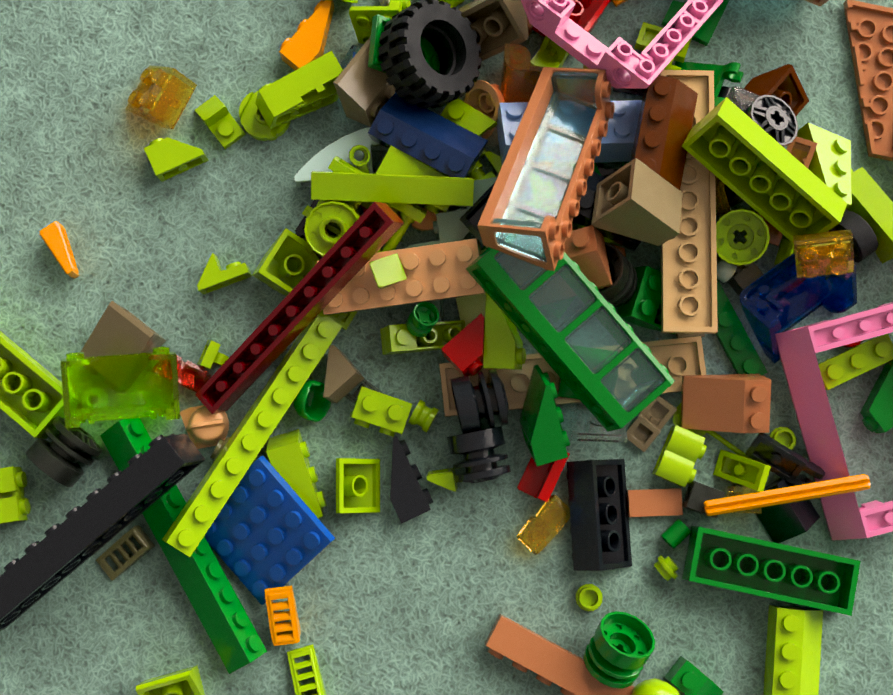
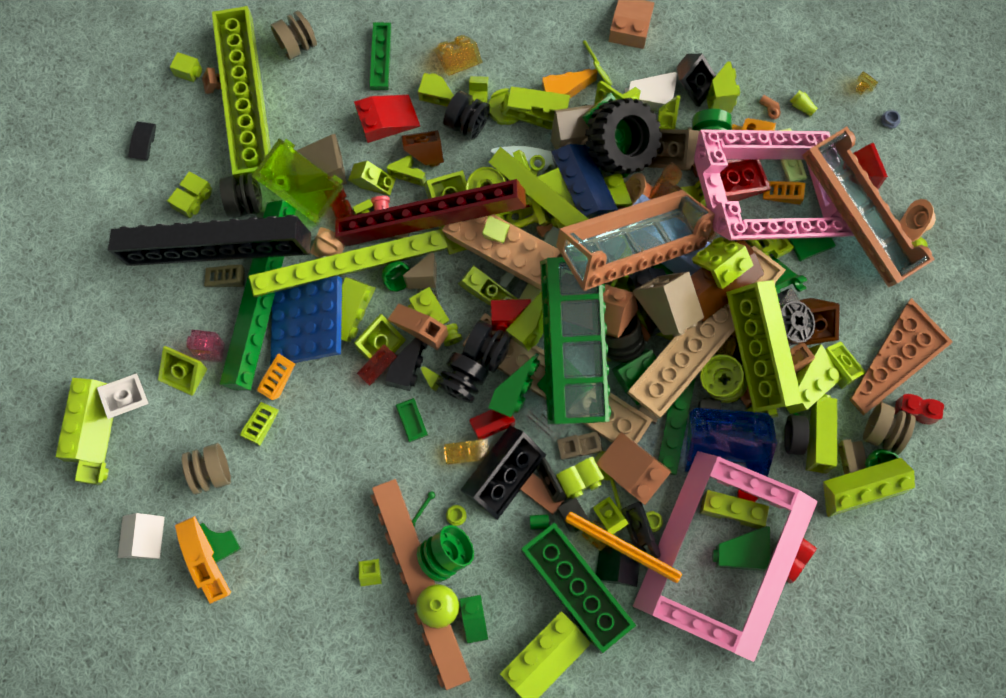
camera: 45 degrees right, 10 degrees down
light orange slope [39,221,79,279] -> none
green wheel [406,301,439,337] -> none
lime plate [654,555,679,581] -> none
light aqua hinge [717,260,737,283] -> none
clear yellow slope [793,229,854,278] -> none
none -> clear pink brick [186,330,225,362]
none -> lime slope [348,160,396,196]
none -> red slope [354,95,420,143]
none -> clear red hinge [357,344,397,386]
none -> green plate [370,22,392,90]
none -> coral bush [371,196,390,211]
none -> nougat slope [387,304,449,350]
none -> green tile [395,398,428,443]
none -> reddish brown slope [402,130,444,167]
none -> green hinge [412,491,435,527]
none -> black wheel [443,90,490,140]
none -> pearl dark grey slope [536,457,567,503]
none -> lime bracket [692,237,753,289]
none -> lime slope [825,341,866,389]

